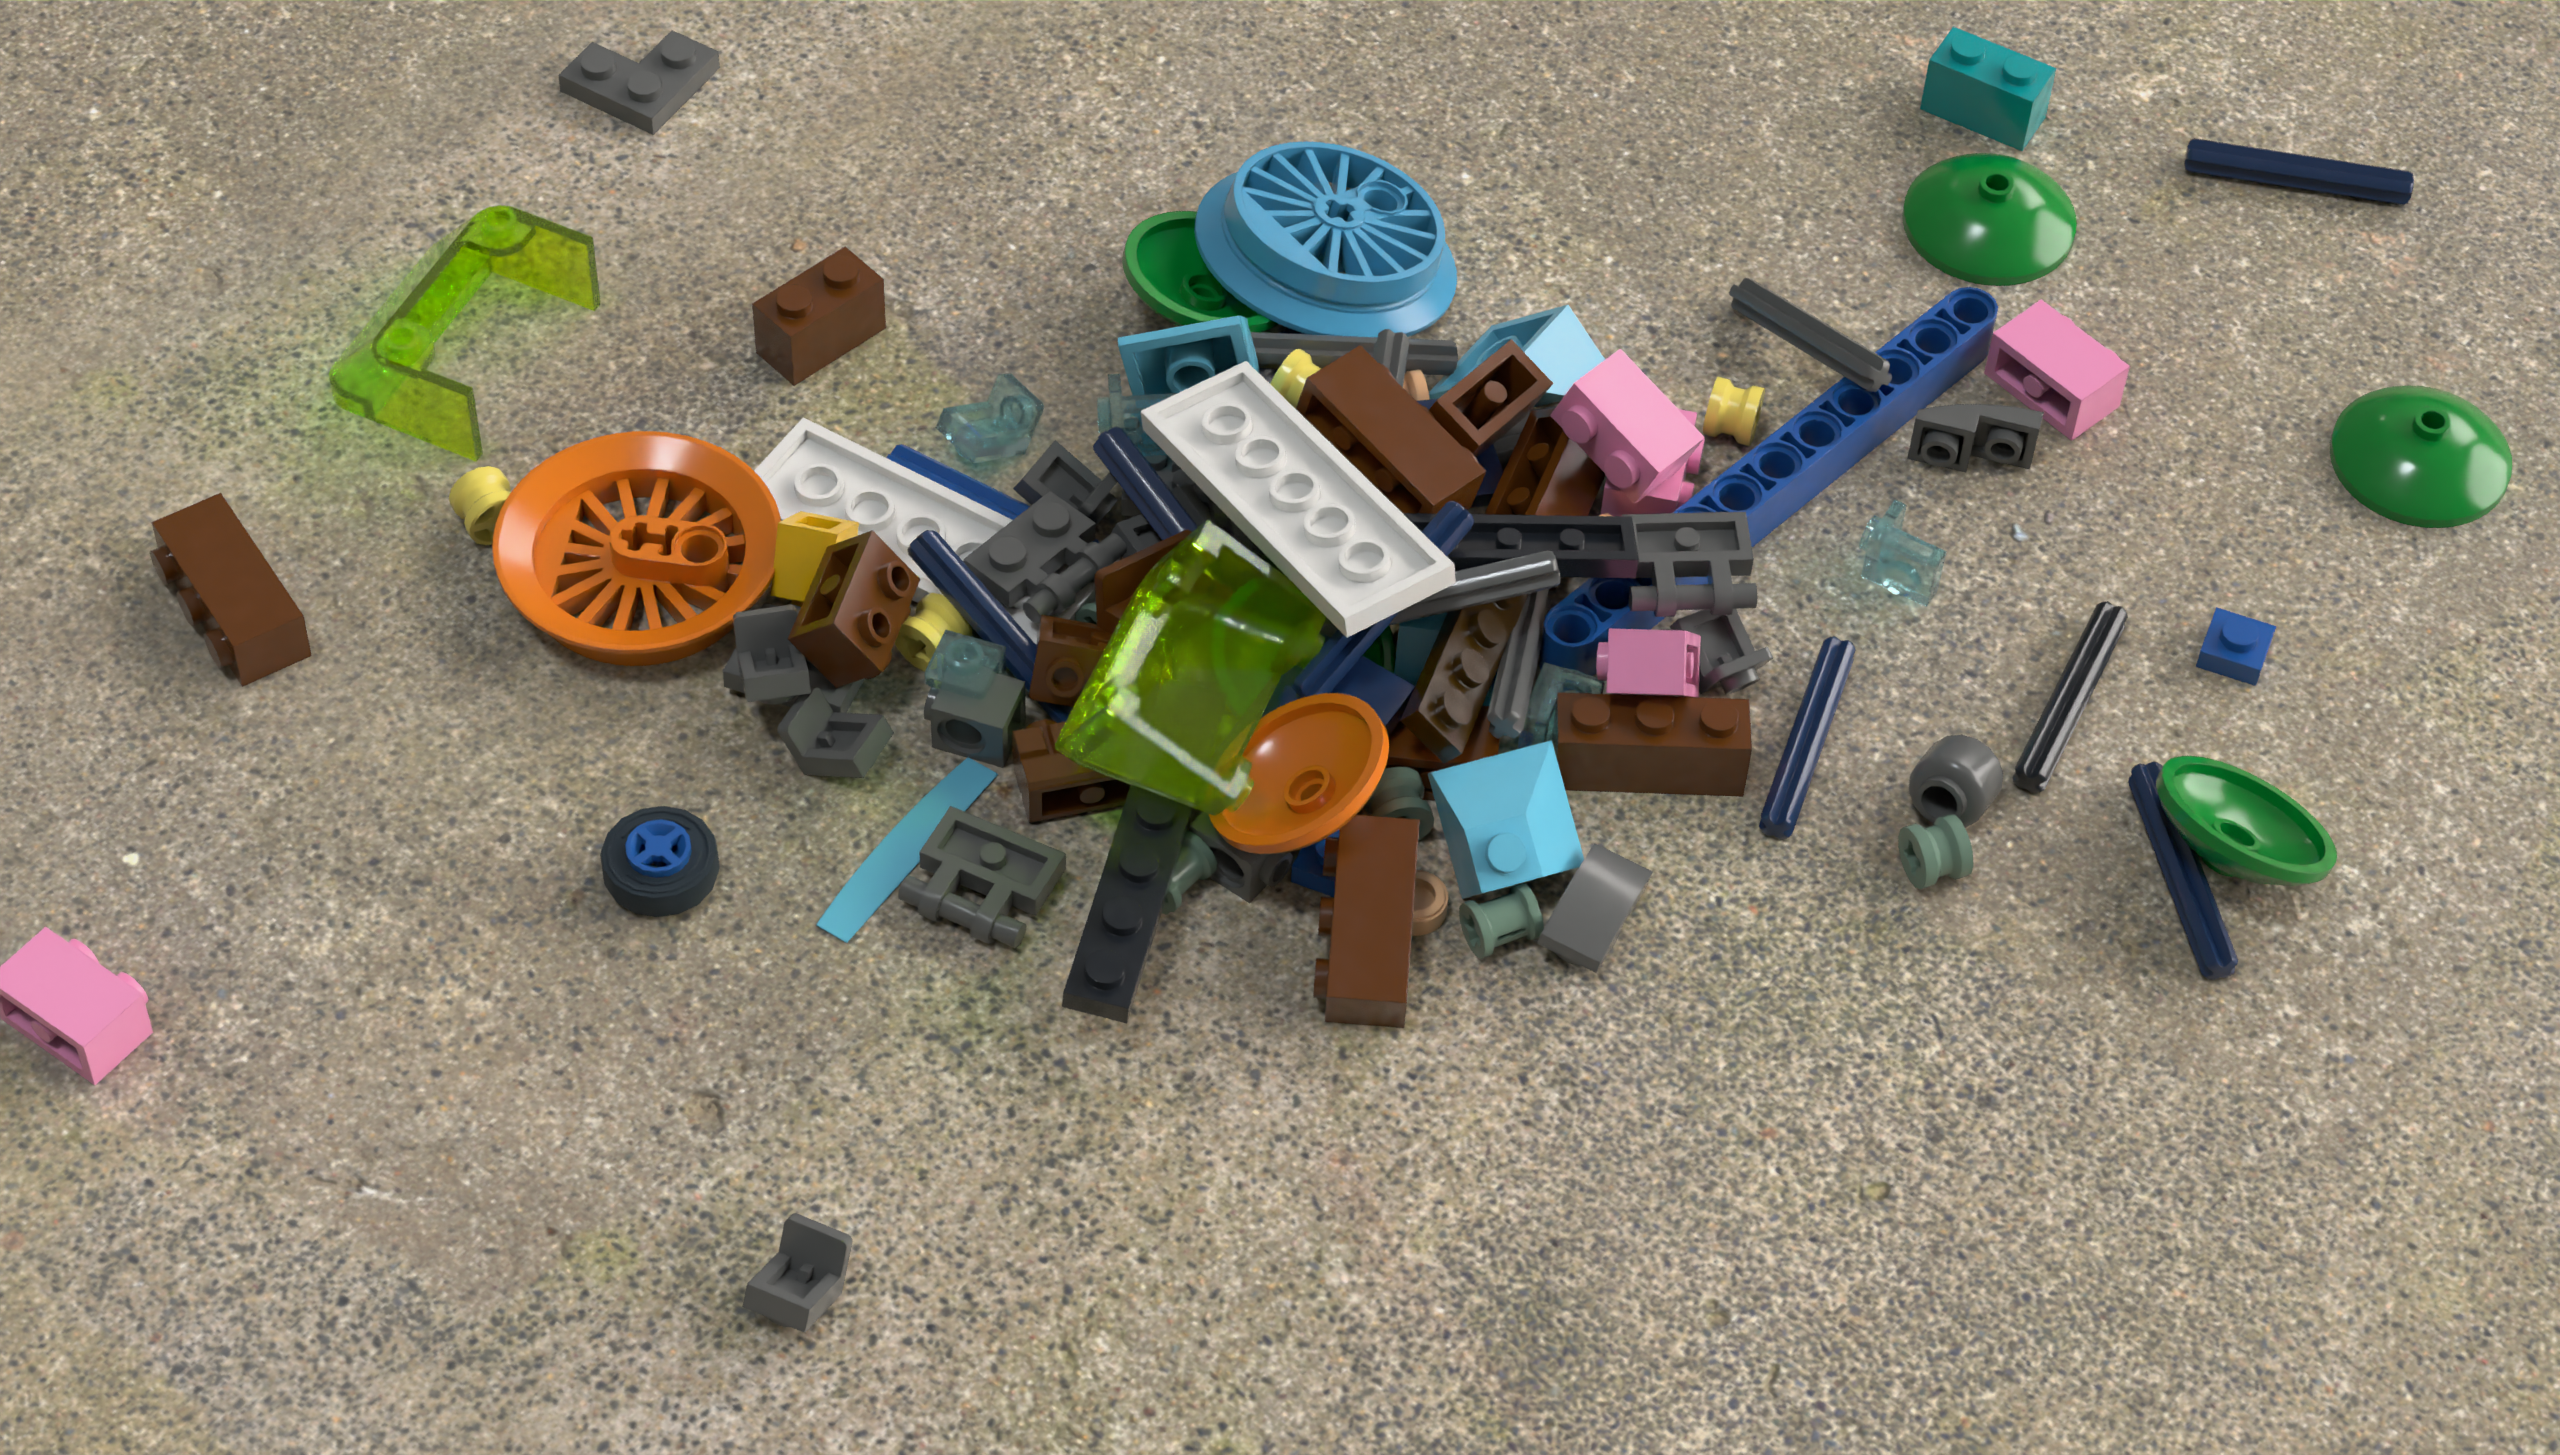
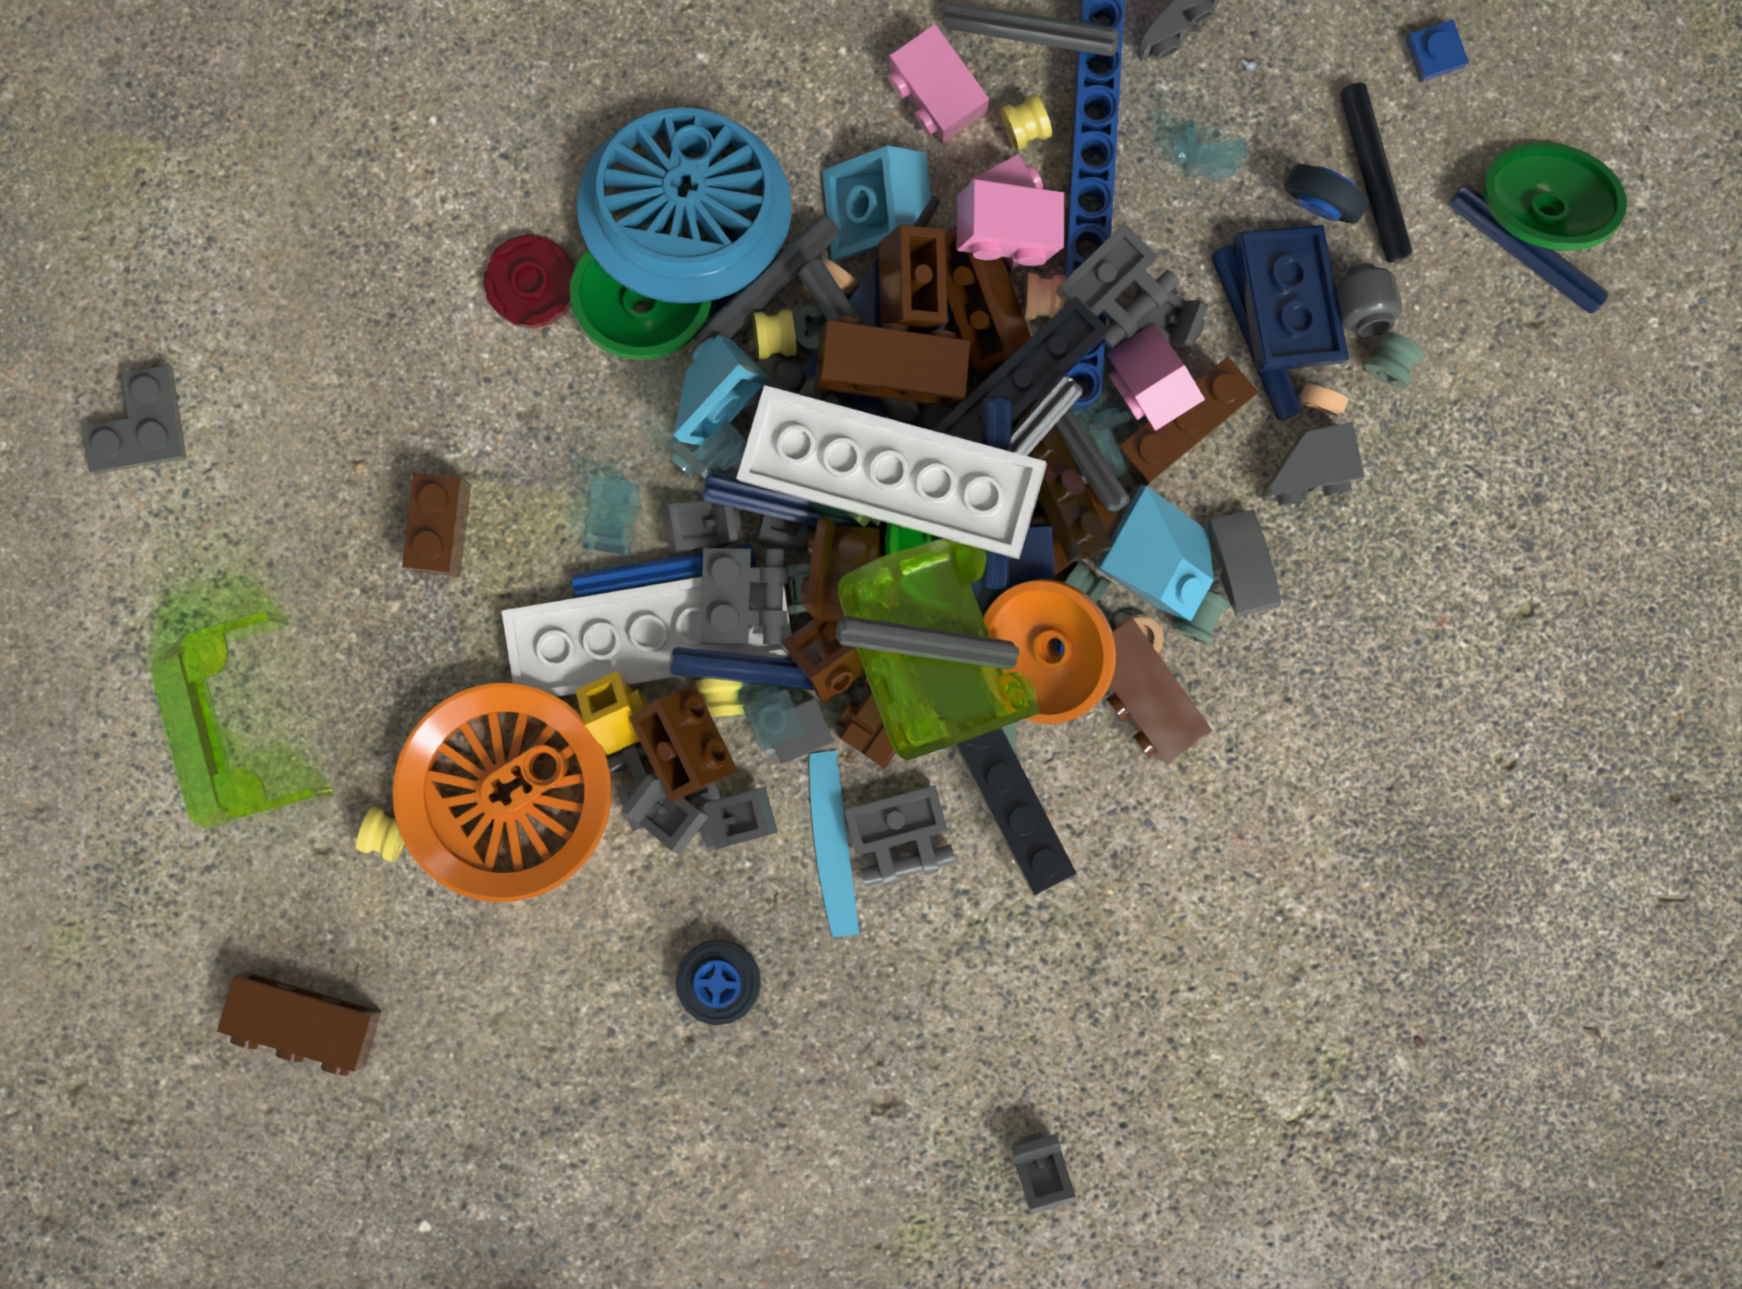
camera: 35 degrees left, 35 degrees up
none -> dark red tile [483,234,575,329]
none -> dark grey axle [835,616,1020,670]
none -> bright pink brick [887,24,989,144]
none -> dark blue tile [1232,225,1349,372]
none -> dark grey slope [1262,422,1364,506]
none -> black wheel [1284,163,1368,224]
none -> light nougat tile [1299,383,1349,416]

